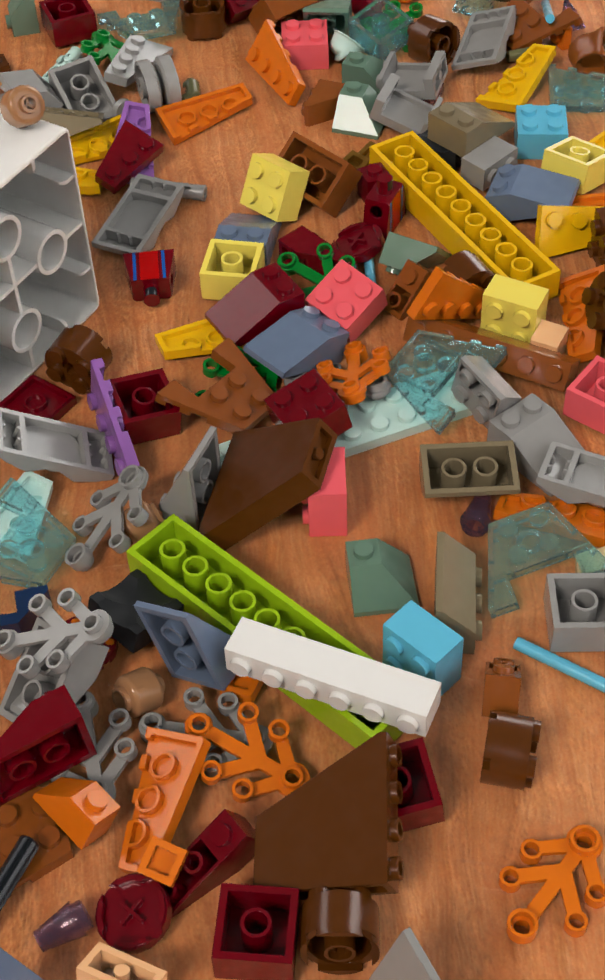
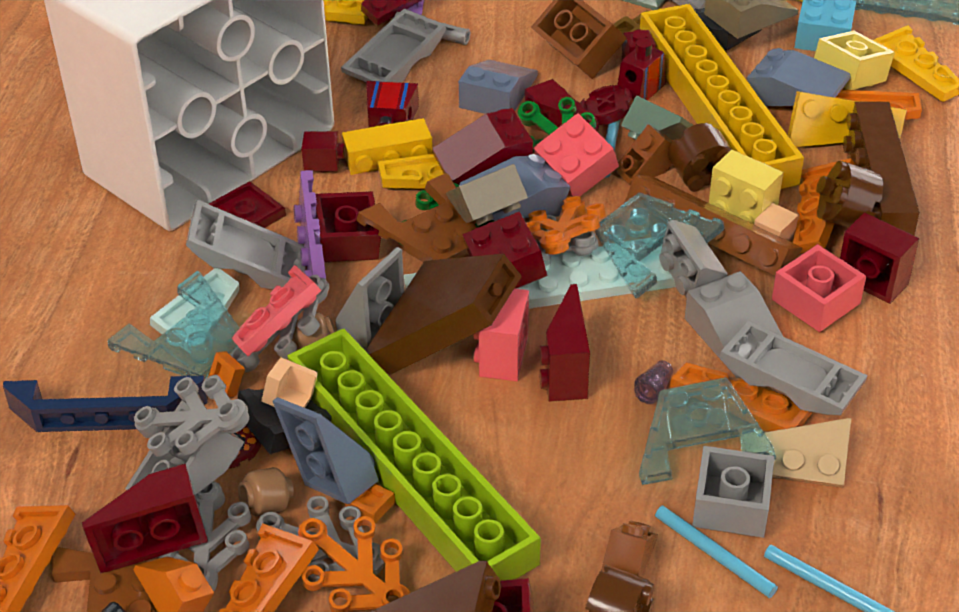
camera: 10 degrees right, 5 degrees down
reddish brown brick [45,325,112,394] -> none
light yellow brick [199,239,265,300] -> none
white brick [224,617,442,737] -> none
light yellow brick [240,153,310,222] -> none
sand green slope [345,538,419,617] -> none
medium azure brick [382,600,464,696] -> none
orange wing [406,266,486,320] -> none
dark tan slope [419,440,521,498] -> none
dark tan slope [434,532,482,654] -> none
light grey brick [460,136,518,191] -> none
none -> orange plate [208,351,245,397]
none -> coral wing [232,265,321,356]
none -> light nougat panel [262,357,318,408]
none -> dark red brick [301,131,344,172]
none -> yellow brick [342,118,433,175]
none -> dark tan slope [446,164,528,225]
none -> dark red slope [539,284,590,402]

